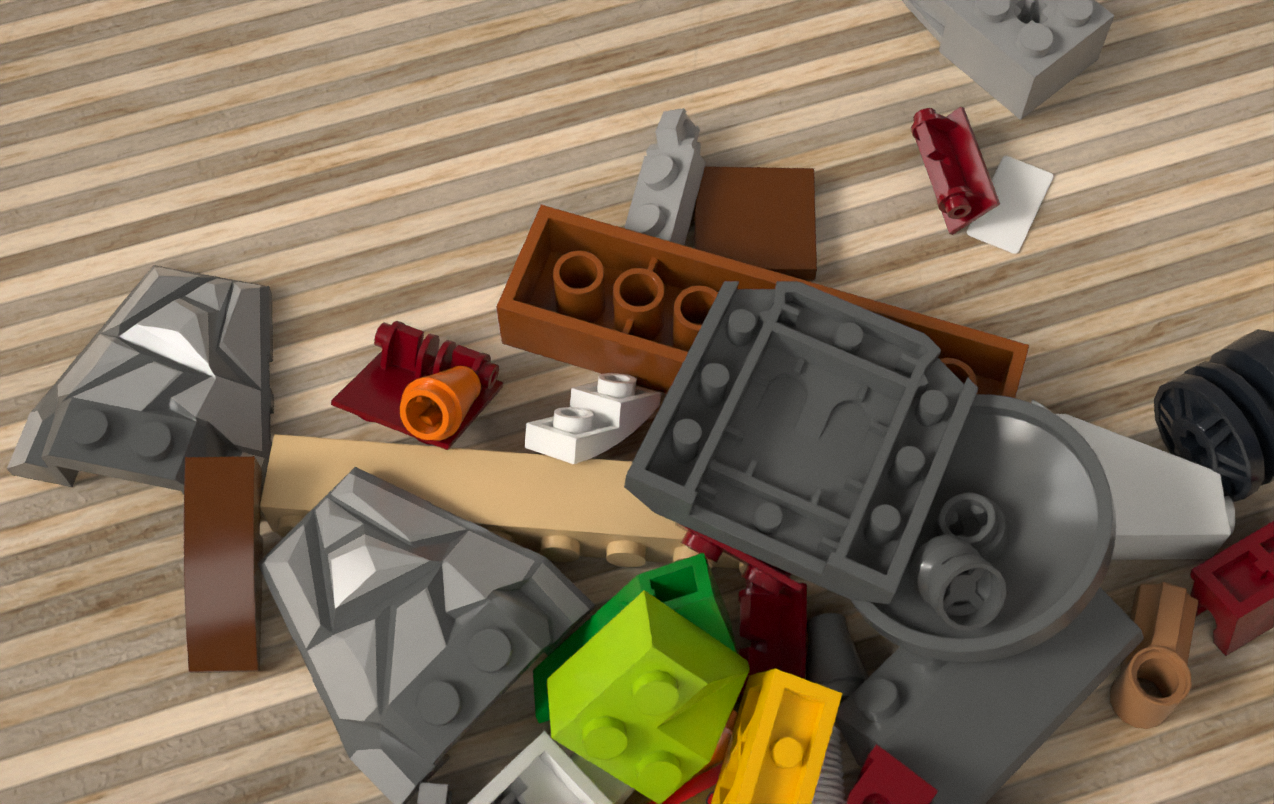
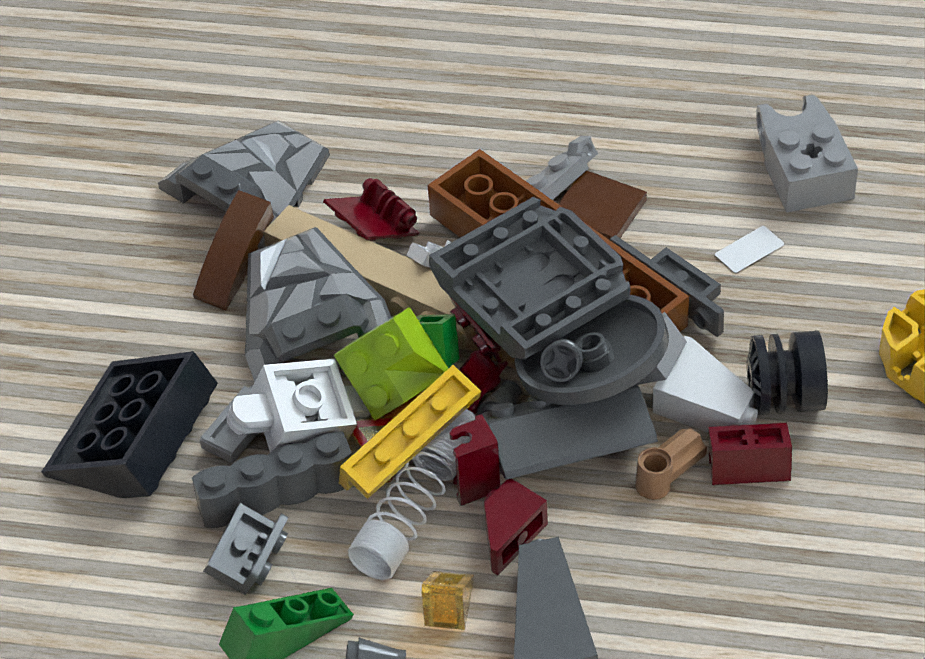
camera: 30 degrees right, 15 degrees down
orange cone [400,366,481,440] -> none
dark red hinge [911,106,1000,235] -> none
none -> dark grey bracket [609,235,724,337]

